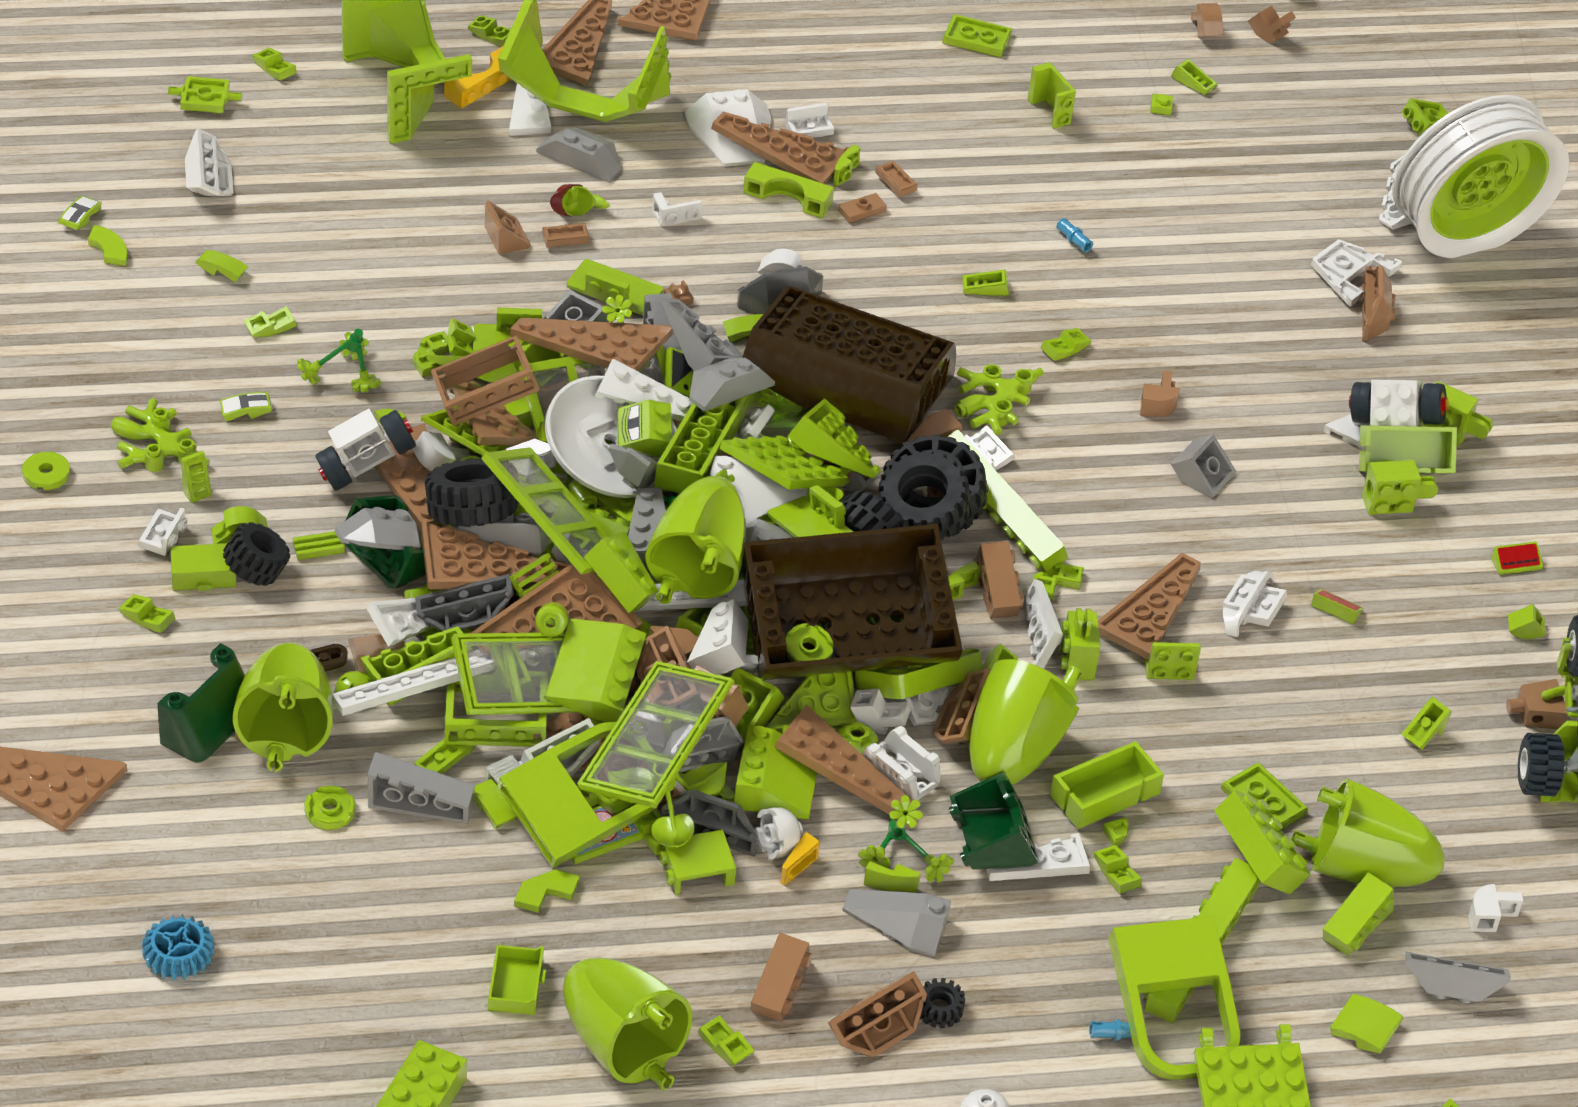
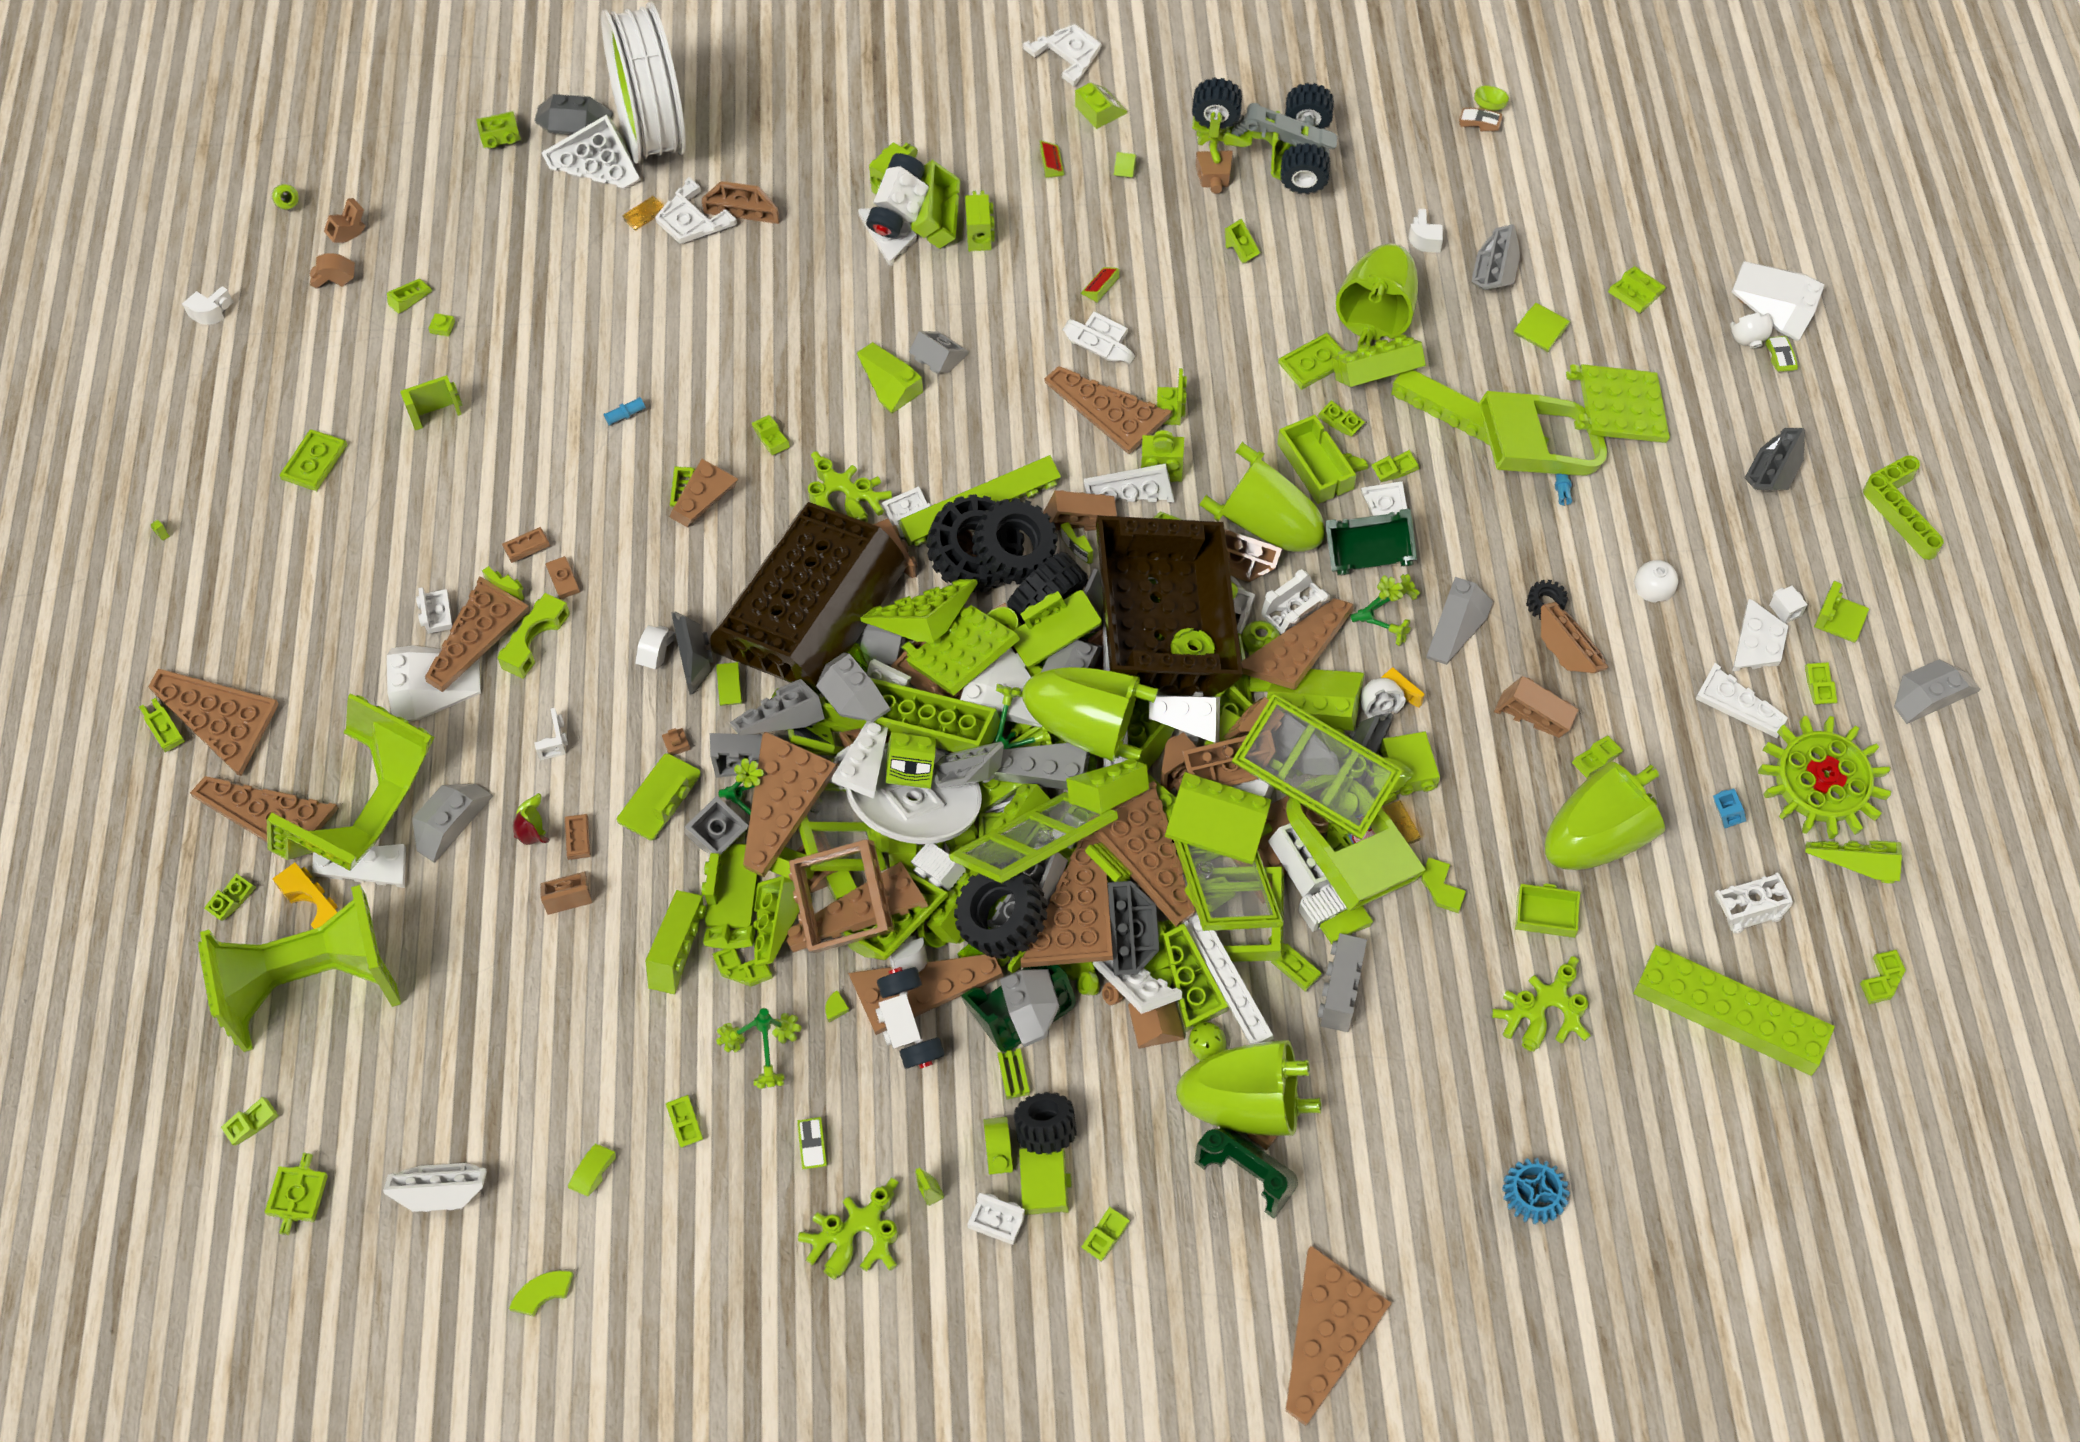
camera: 80 degrees left, 15 degrees up
lime tile [22,452,70,490] -> none
slope [58,196,102,230] -> none
lime tile [304,785,356,830] -> none
dark brown plate [310,644,348,672] -> none
lime head [535,602,569,637] -> none
lime slope [863,861,921,893] -> none
lime tile [1032,563,1084,602] -> none
medium nougat brick [1140,371,1180,417] -> none
lime wedge [1322,872,1395,956] -> none
none -> clear yellow plate [622,196,664,231]
none -> lime wedge [645,890,706,994]
none -> medium nougat wedge [669,459,738,527]
none -> lime wedge [857,342,923,414]
none -> lime slope [1317,400,1365,437]
none -> clear yellow plate [1381,800,1421,845]
none -> lime plant [1492,956,1591,1052]

